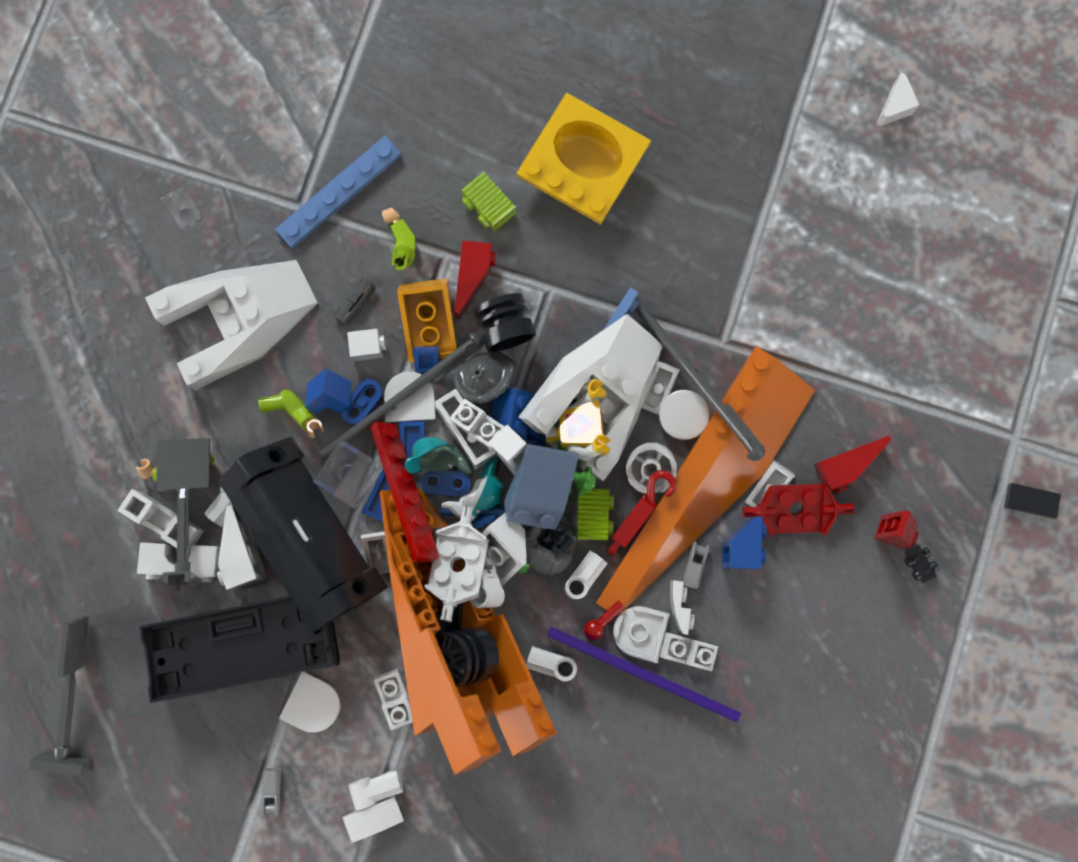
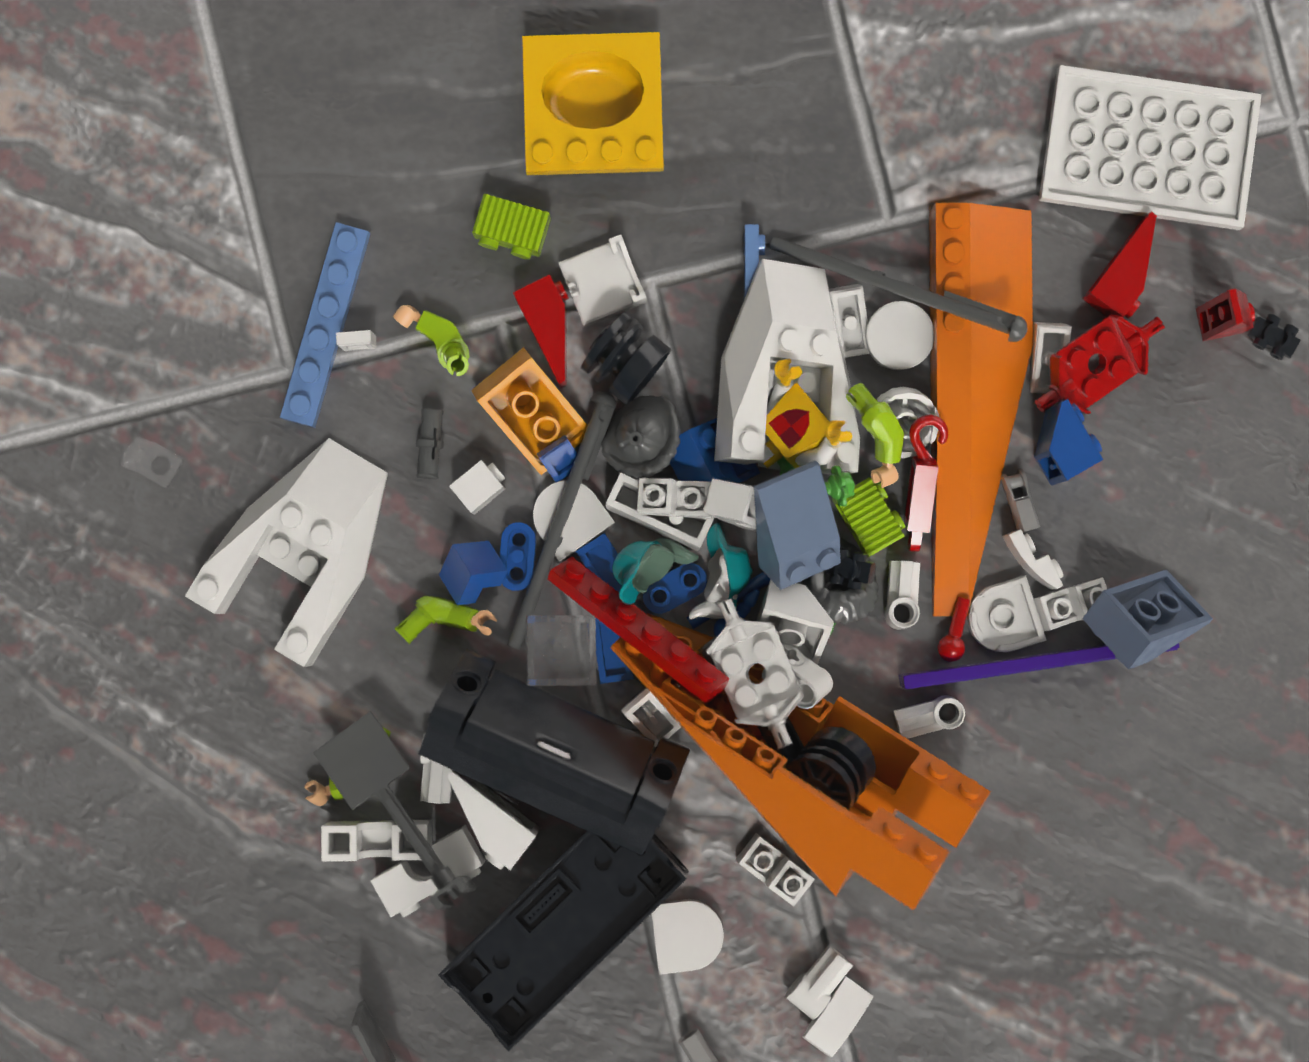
camera: 30 degrees left, 5 degrees up
none -> white tile [336,330,377,351]
none -> white piece [558,234,647,327]
none -> lime arm [846,383,904,488]
none -> white plate [1039,65,1262,230]
none -> sand blue slope [1082,570,1213,670]

